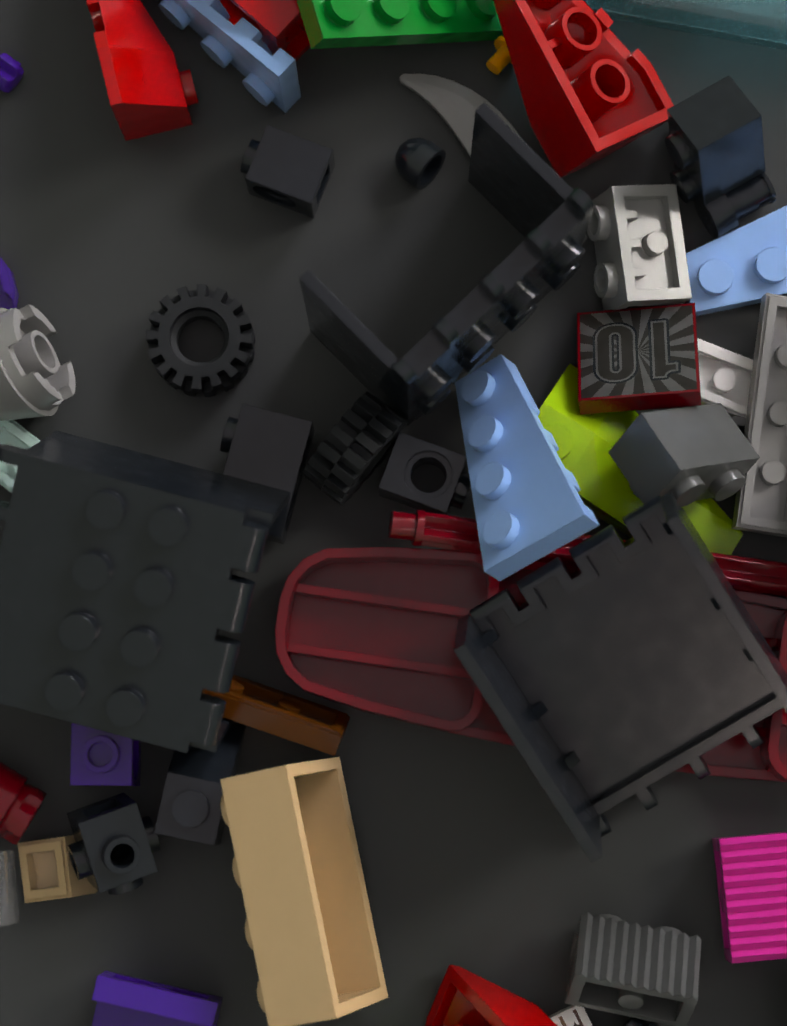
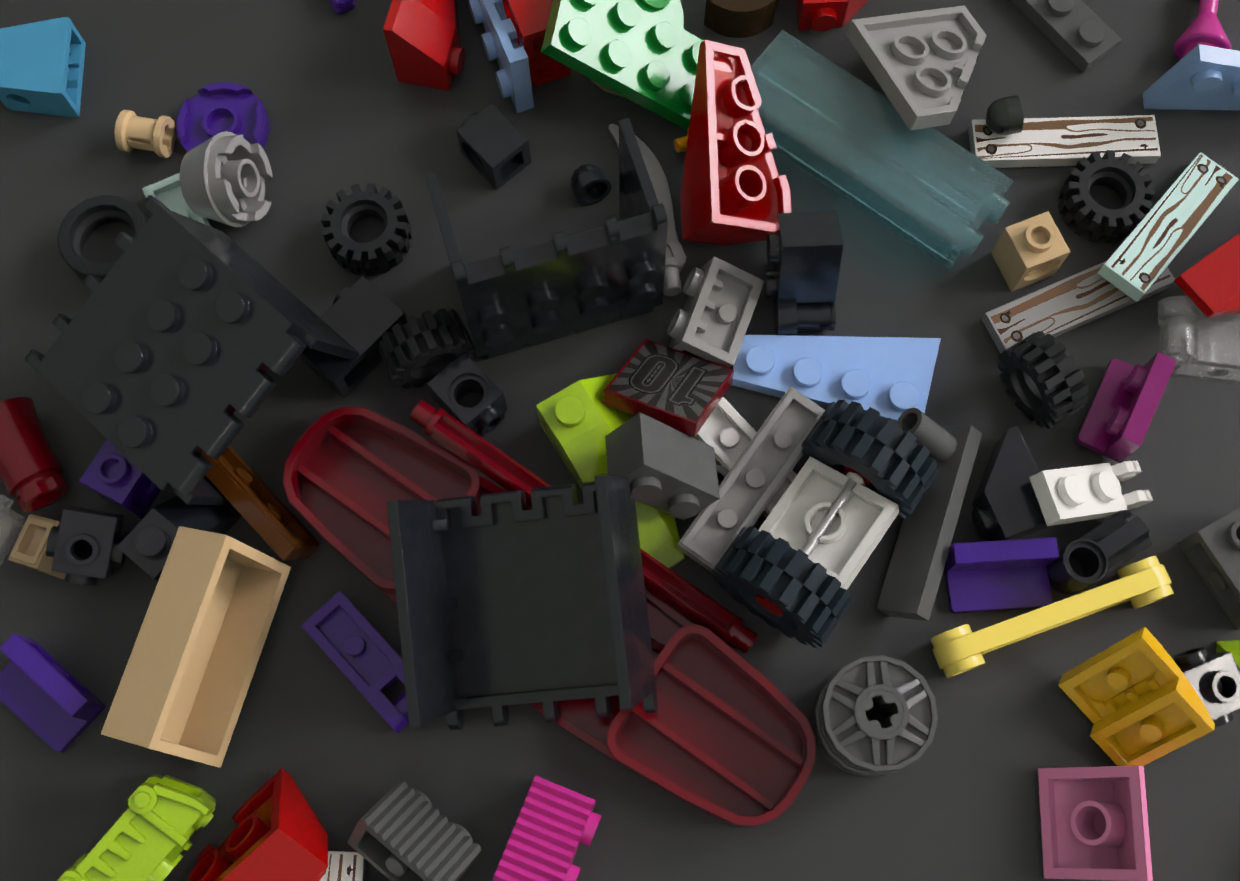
camera: 25 degrees right, 10 degrees down
light blue wing [455,354,599,581] -> none
none -> dark purple plate [301,591,409,733]

